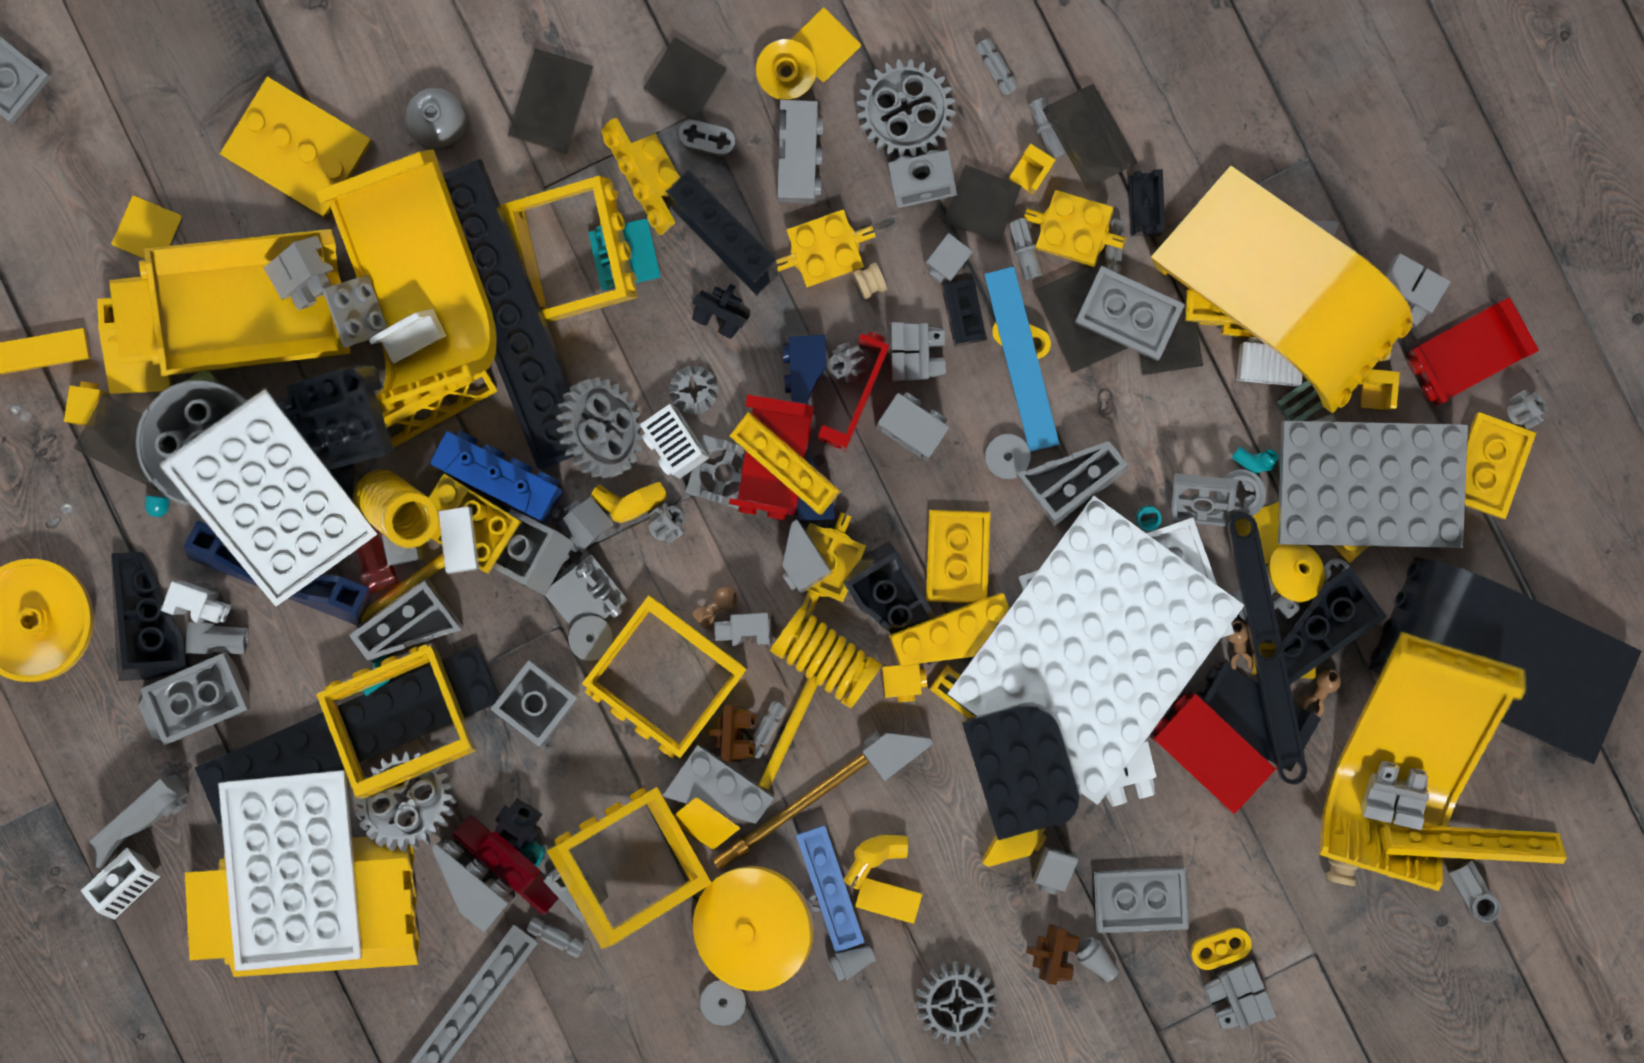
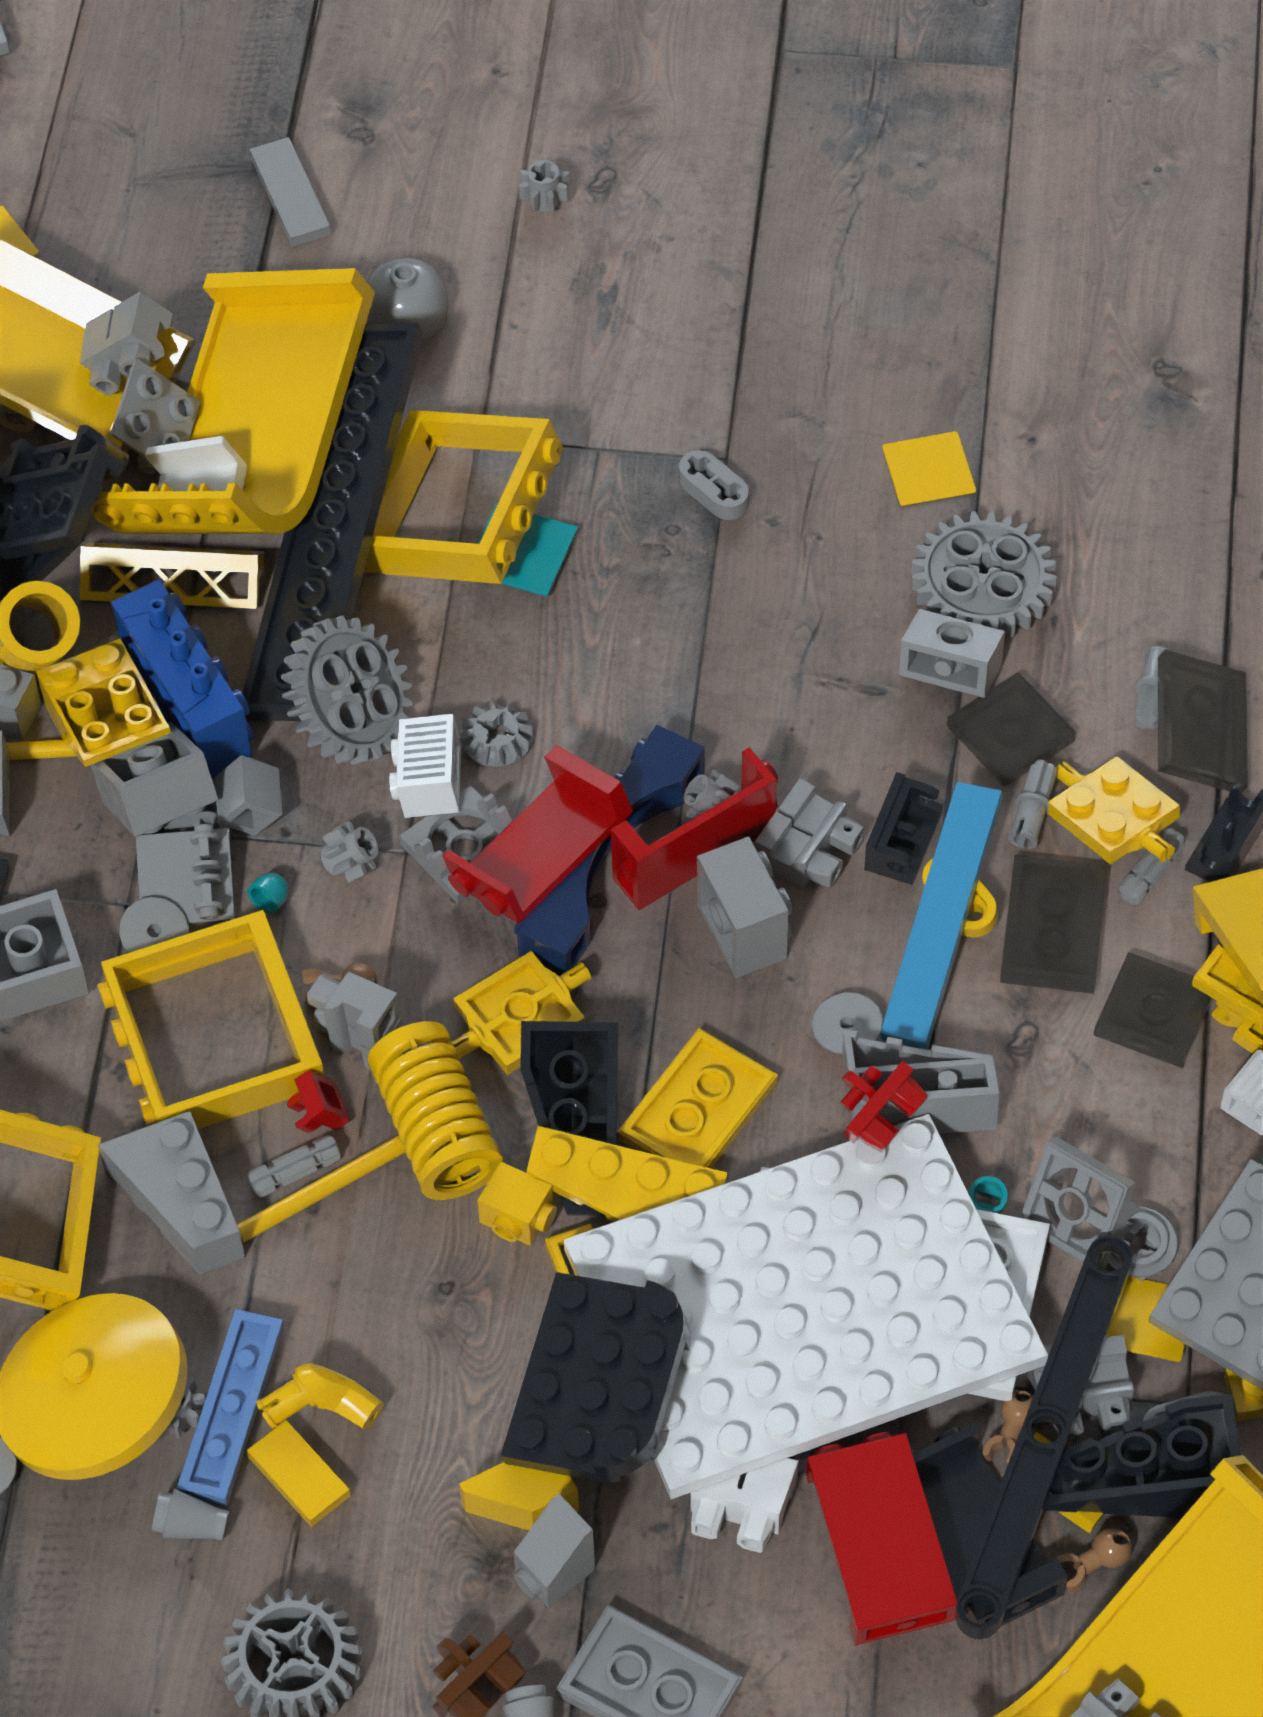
camera: 35 degrees right, 30 degrees down
yellow plate [220,77,373,219] -> none
white tile [439,507,479,574] -> none
clear smoke tile [508,48,594,155] -> none
yellow arm [590,482,667,523] -> none
yellow bracket [601,118,680,236] -> none
clear smoke tile [643,37,727,120] -> none
black panel [666,170,778,296] -> none
yellow sticker [674,797,740,850] -> none
black hips [692,284,751,339] -> none
reddish brown hips [707,705,757,762] -> none
pearl gold bar [713,753,869,870] -> none
yellow tile [729,412,841,515] -> none
yellow dish [756,39,817,100] -> none
yellow plate [777,209,876,288] -> none
light grey wedge [778,100,823,204] -> none
light grey slope [782,520,833,593] -> none
tan wheel [853,262,888,300] -> none
light grey slope [862,731,934,781] -> none
light grey brick [925,233,973,284] -> none
light grey axle [976,38,1018,96] -> none
yellow panel [1009,143,1056,196] -> none
light grey plate [1075,266,1185,361] -> none
teal arm [1231,446,1279,474] -> none
yellow dish [1268,544,1325,602] -> none
none -> teal hinge [247,873,288,914]
none -> light grey tile [250,137,331,248]
none -> red tile [287,1070,351,1133]
none -> red hips [840,1060,928,1153]

